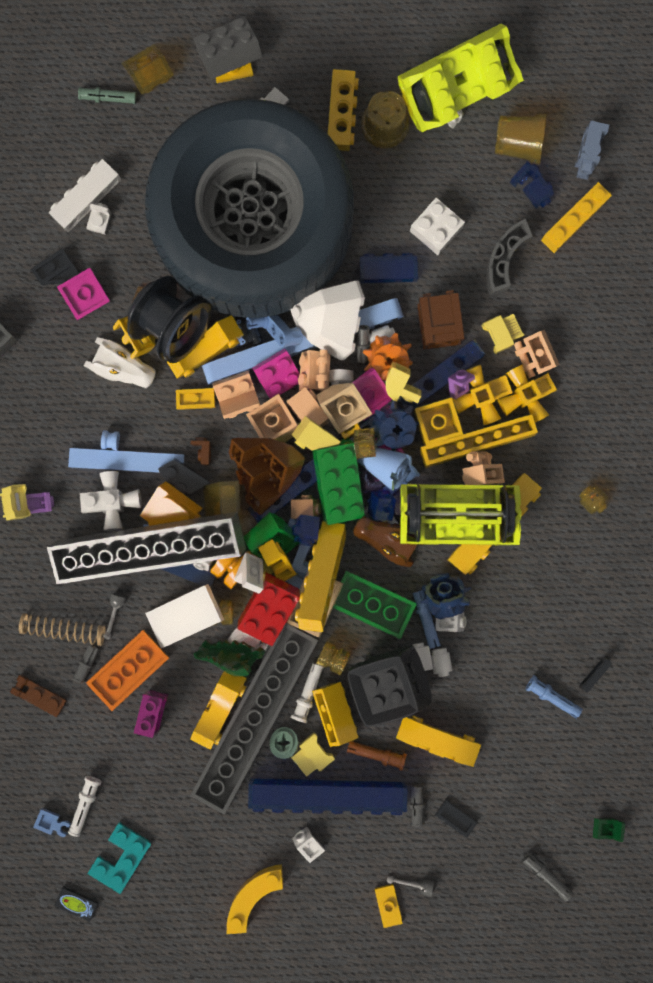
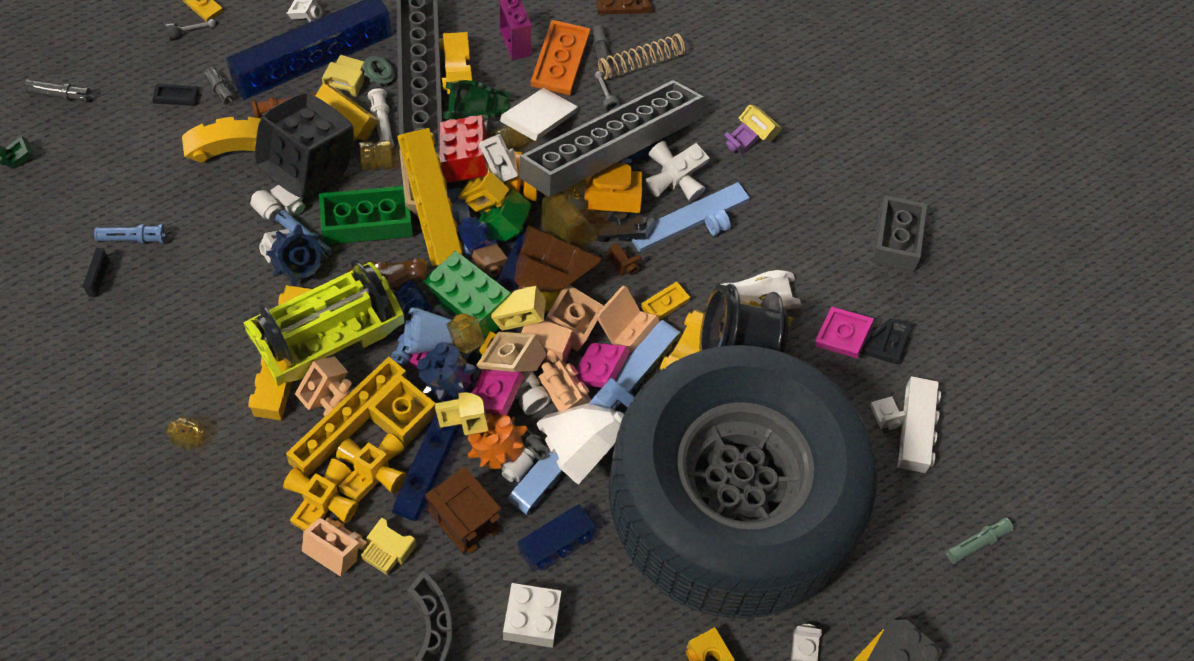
camera: 140 degrees right, 25 degrees down
clear yellow slope [122,44,174,94] -> none
medium lavender bracket [448,369,475,400] -> none

